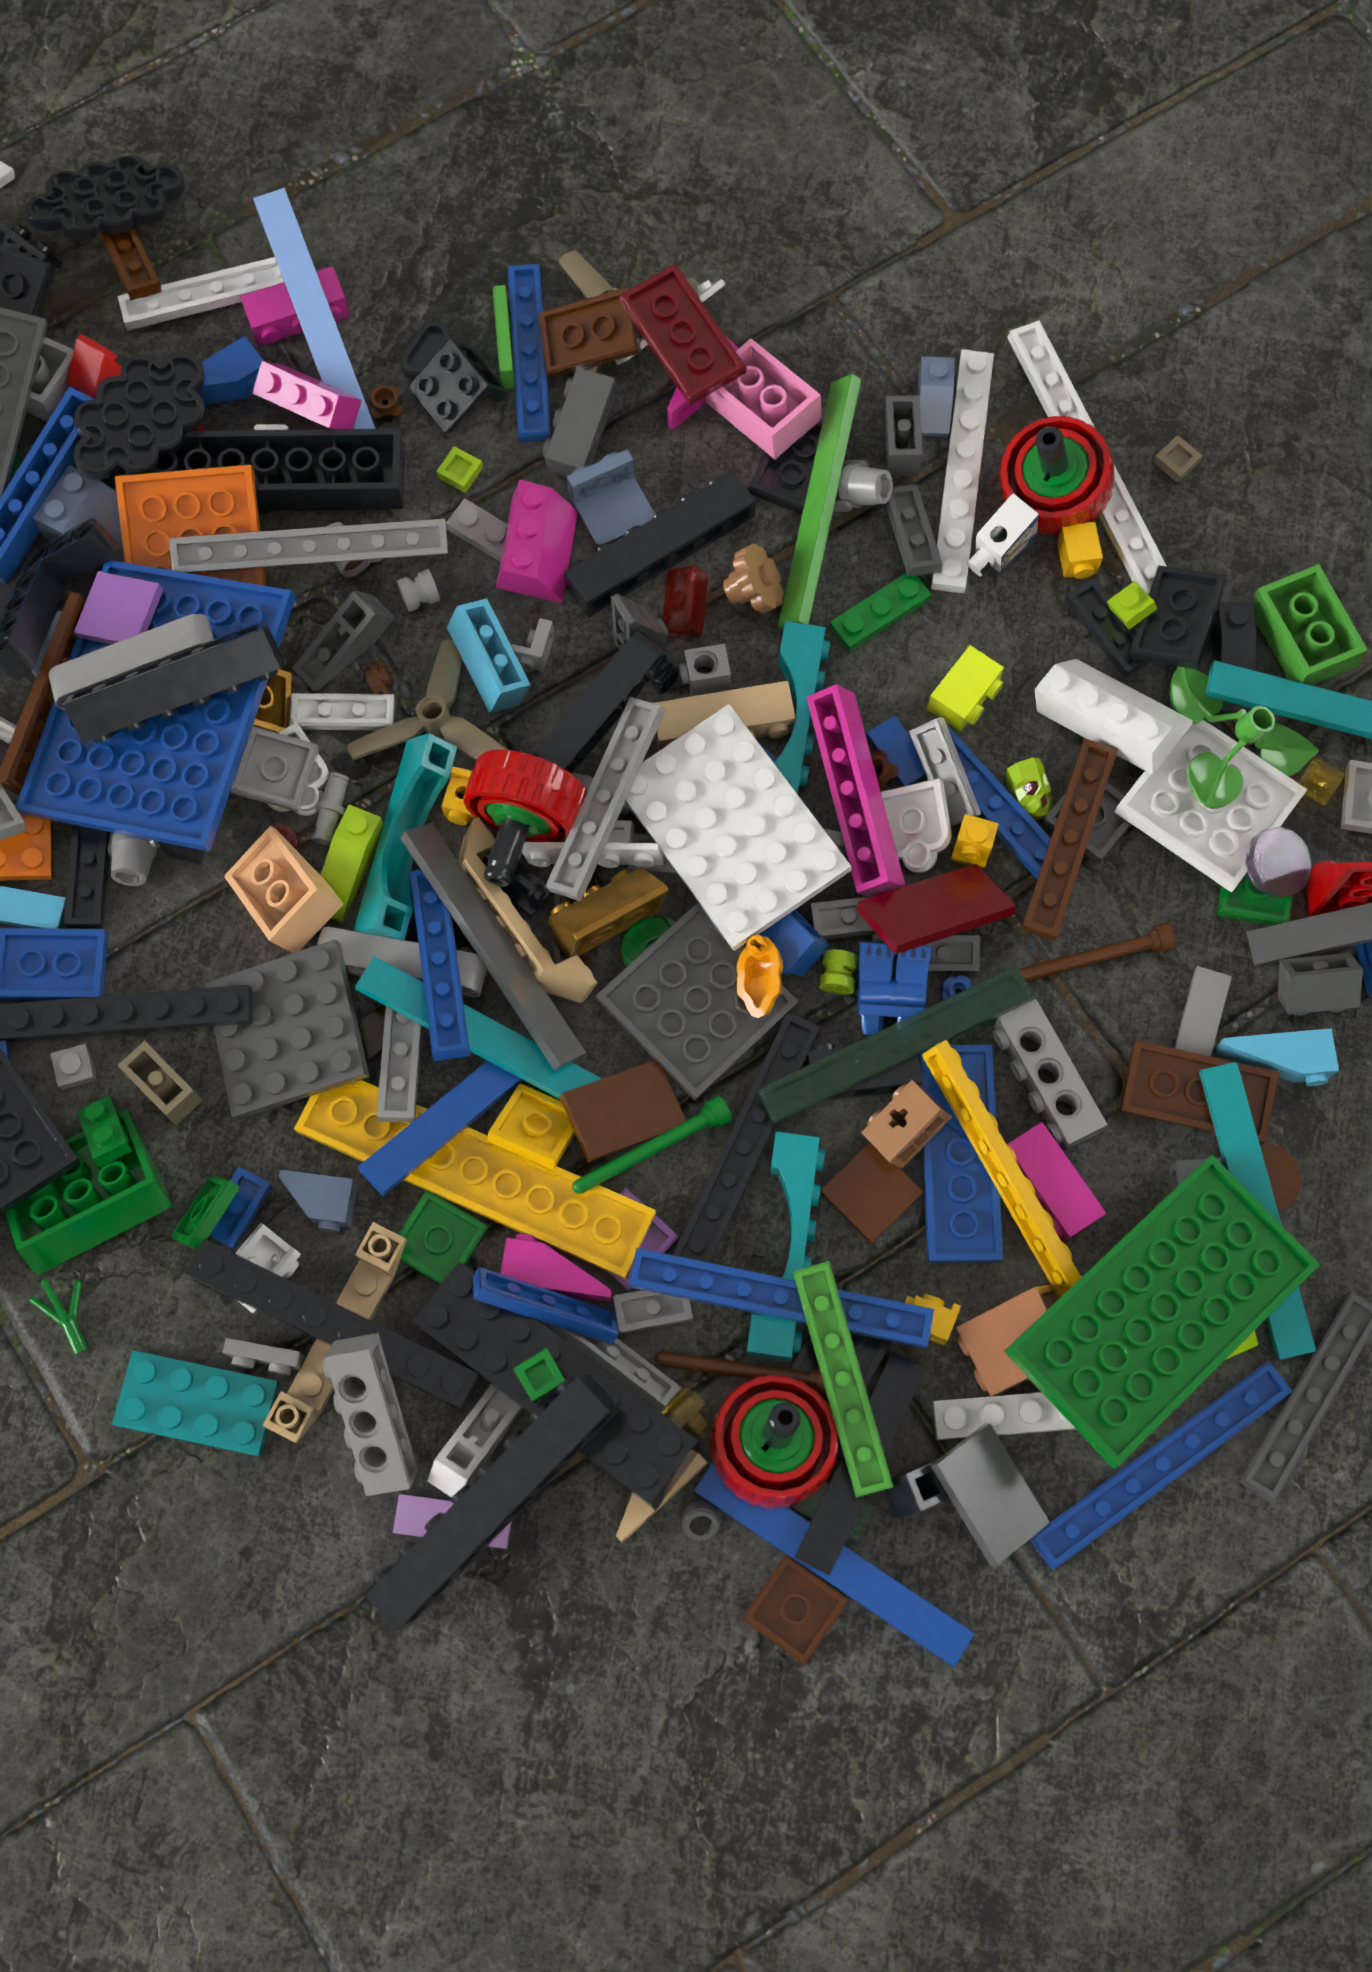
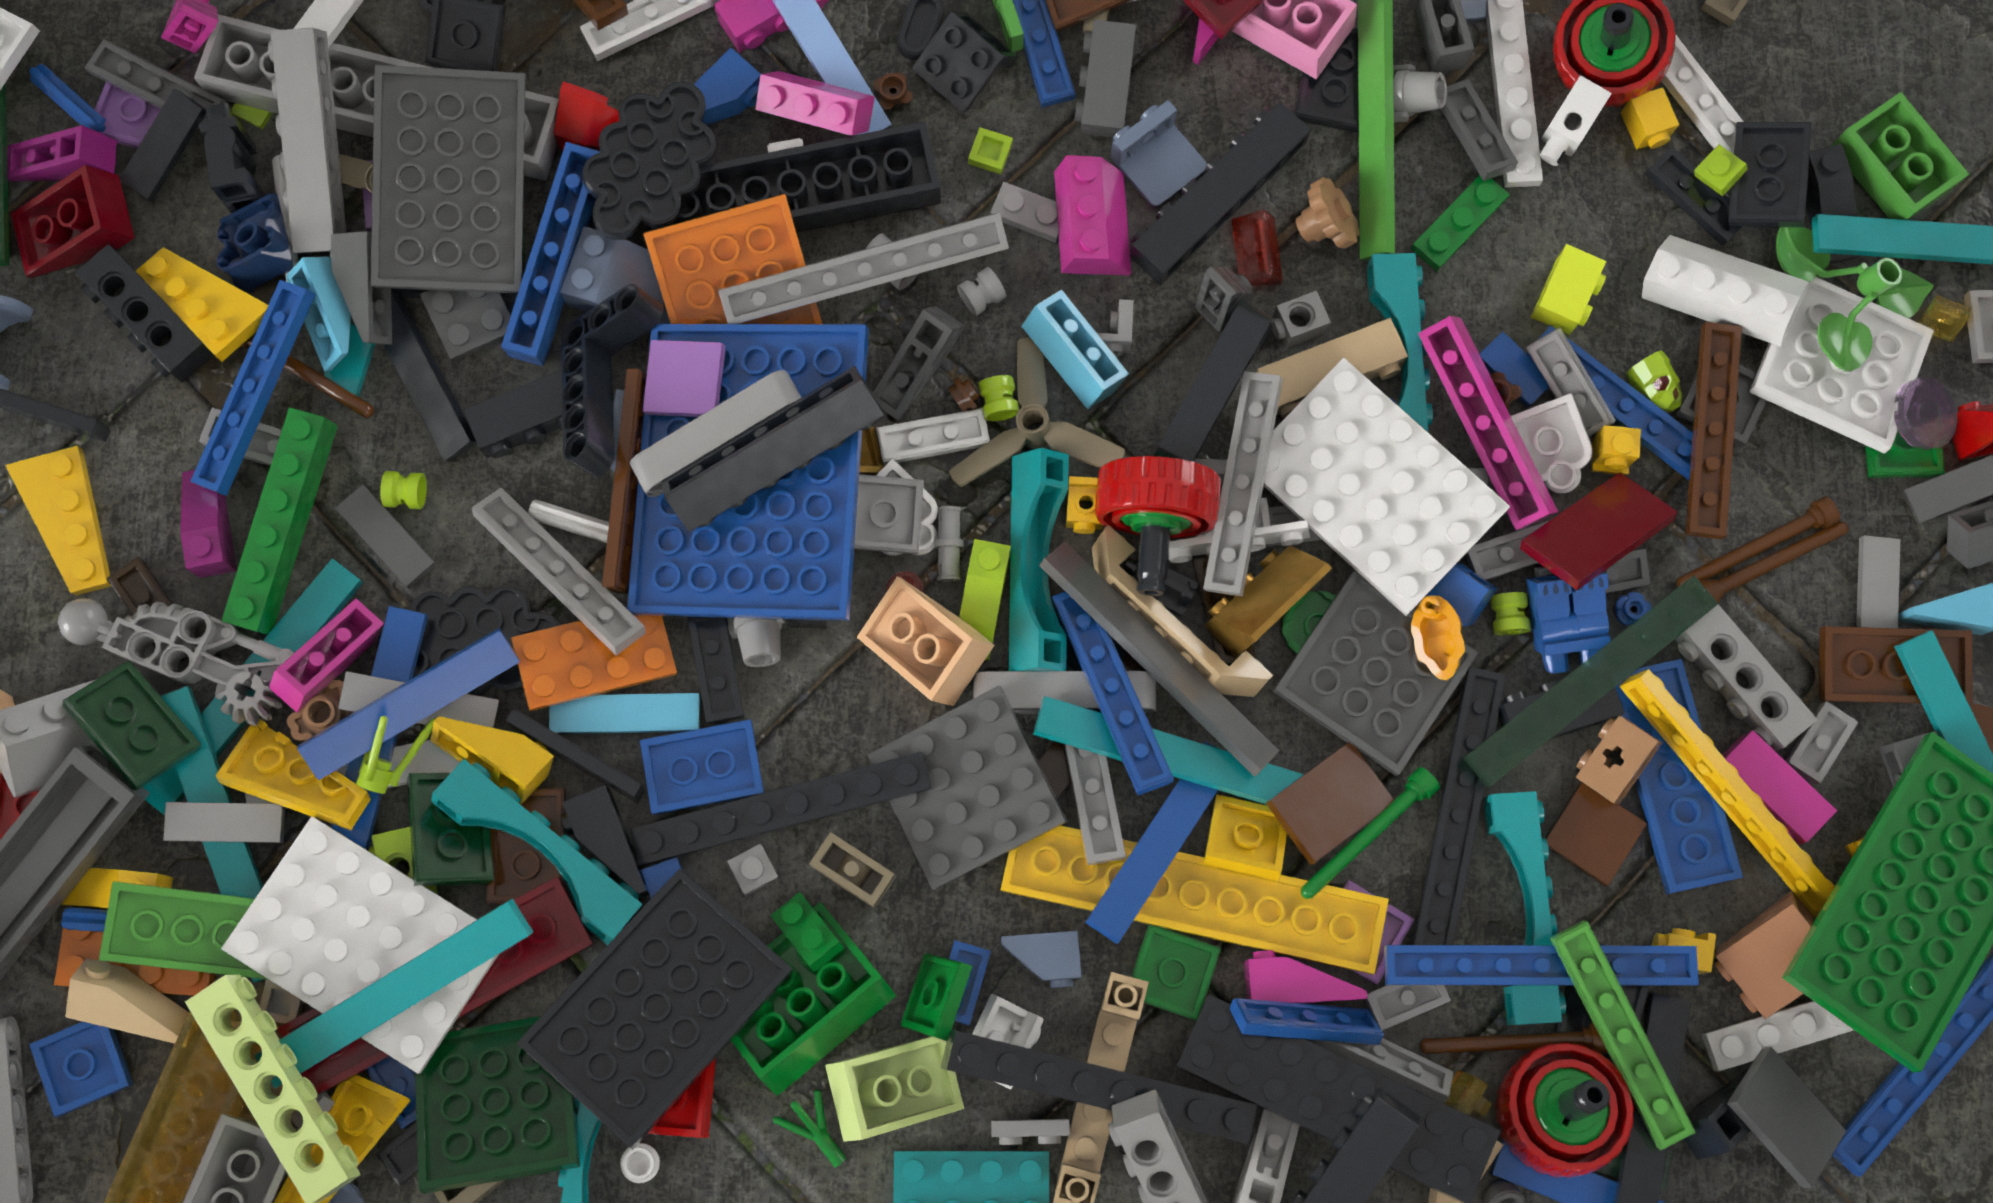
camera: 15 degrees left, 5 degrees up
green plate [513,1348,565,1404] -> none
none -> yellowish green slope [825,1036,964,1142]
none -> lime wheel [978,375,1019,421]
none -> reddish brown piece [1689,521,1849,612]
none -> light grey plate [1785,701,1858,785]

